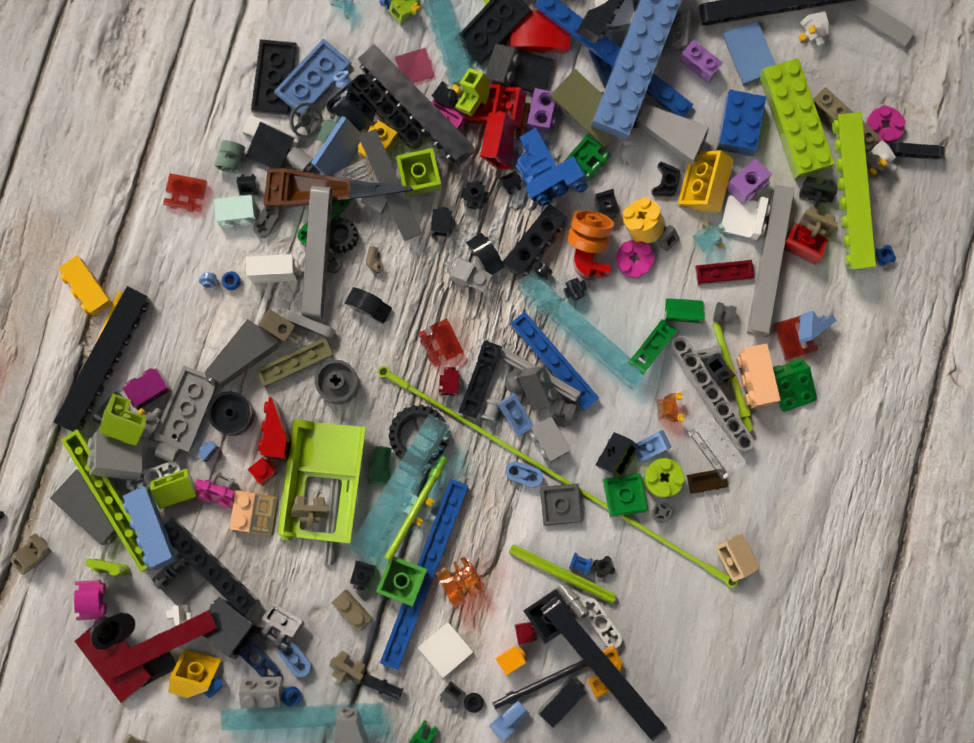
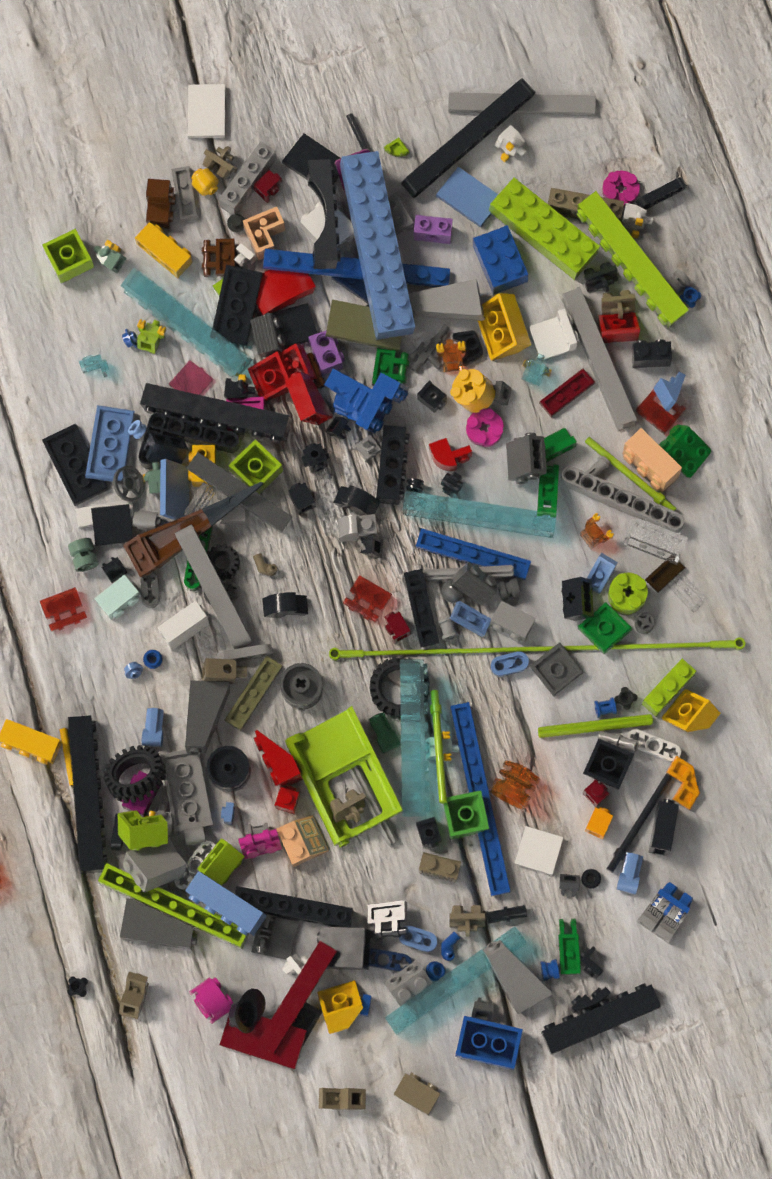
camera: 30 degrees left, 5 degrees down
lime plate [85,558,130,576] -> none
lime brick [455,68,490,116] -> none
black beam [541,596,668,742] -> none
orange wheel [567,210,614,253] -> none
black brick [703,353,736,386] -> none
dark grey wheel [713,302,737,325] -> none
tan brick [715,533,760,582] -> none
medium lavender brick [726,159,772,205] -> none
none -> black tyre [103,745,166,803]
none -> medium blue piece [142,708,164,748]
none -> light grey tile [355,435,381,462]
none -> black tile [360,535,383,559]
none -> dark grey piece [409,324,450,373]
none -> clear orange piece [436,339,466,372]
none -> blue arm [441,932,461,961]
none -> dark grey brick [506,433,547,484]
none -> black brick [631,339,672,368]
none -> lime brick [641,658,696,717]
none -> yellow slope [662,689,721,732]
none -> light grey wheel [666,269,690,294]

